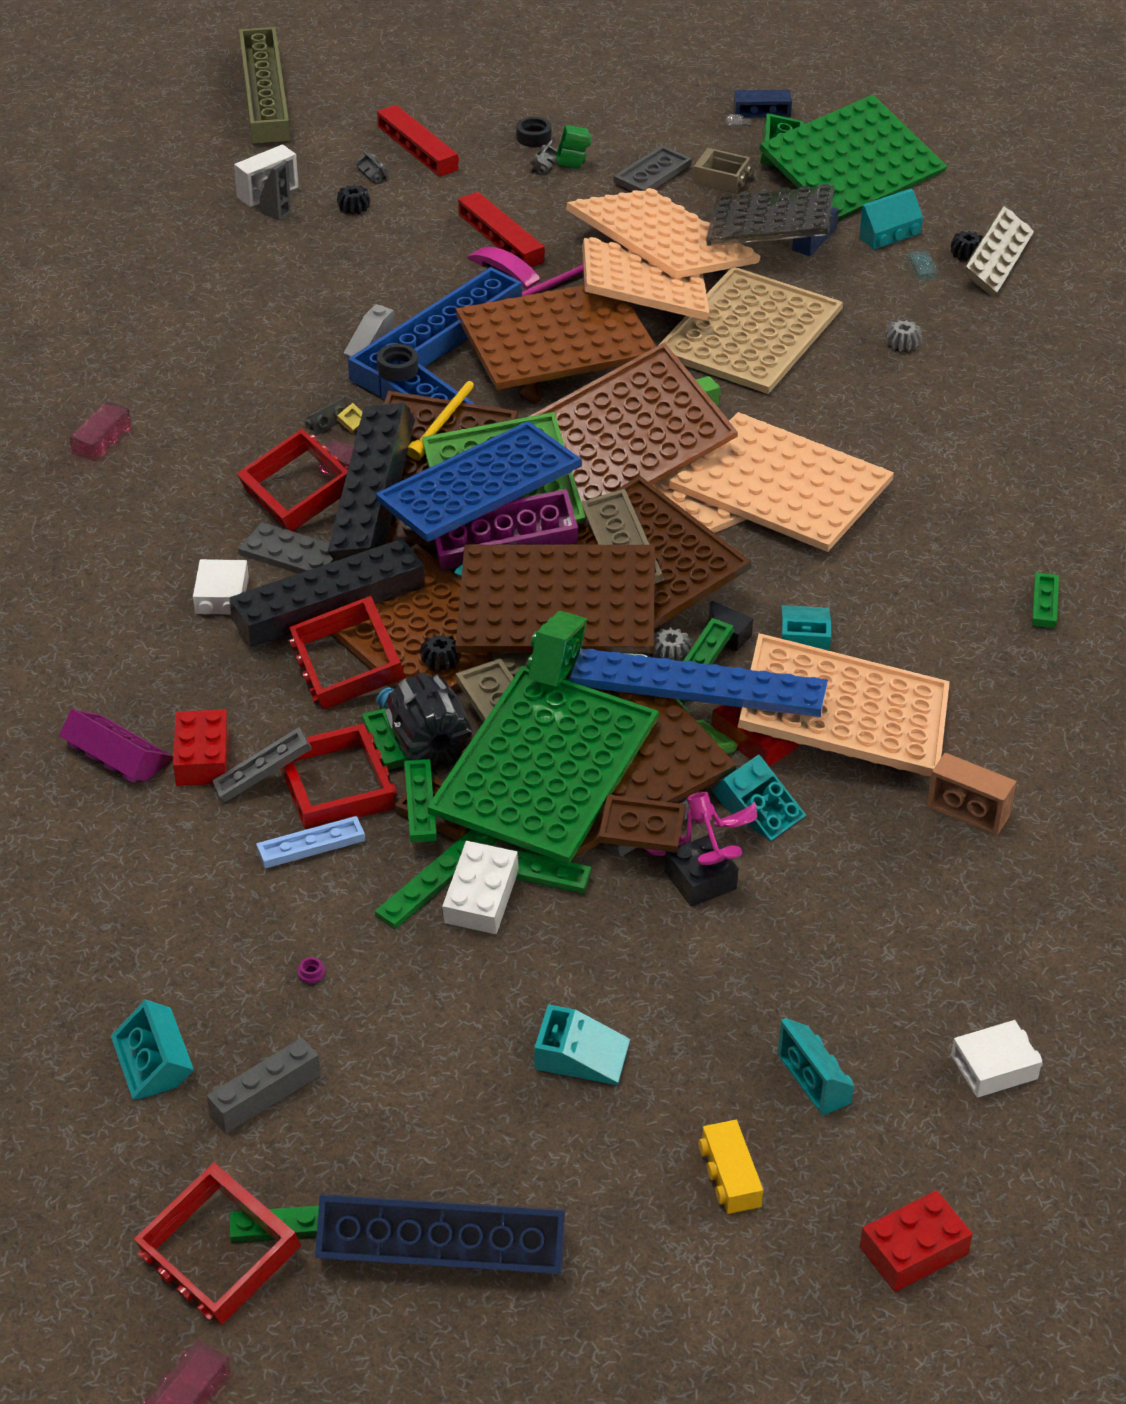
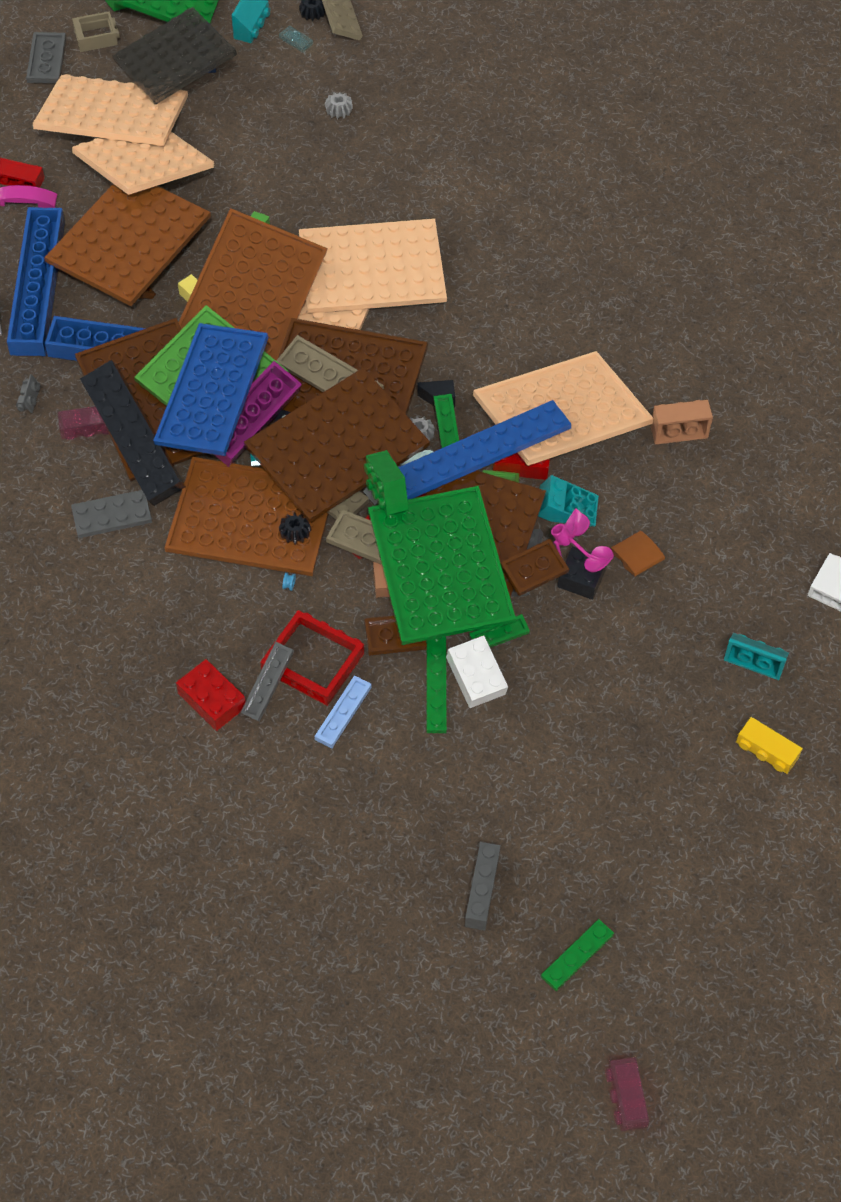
camera: 40 degrees left, 15 degrees up
magenta slope [59,708,173,783] -> none
teal slope [111,999,194,1100] -> none
red window [134,1162,301,1325] -> none
white brick [193,559,249,615] -> none
black brick [229,538,425,647] -> none
red window [237,429,349,531] -> none
red window [289,596,406,709] -> none
magenta plate [297,957,325,983] -> none
dark blue brick [315,1194,566,1274] -> none
light yellow plate [336,403,362,434] -> none
green plate [362,708,409,770] -> none
black tyre [377,344,418,382] -> none
black wheel [385,673,473,769] -> none
green plate [404,759,436,843] -> none
yellow piece [407,381,474,461] -> none
dark pink piece [522,261,584,296] -> none
teal slope [534,1004,630,1085] -> none
tan plate [659,267,843,394] -> none
teal slope [781,605,831,651] -> none
green plate [1032,572,1059,628] -> none
none -> dark orange slope [611,531,665,576]

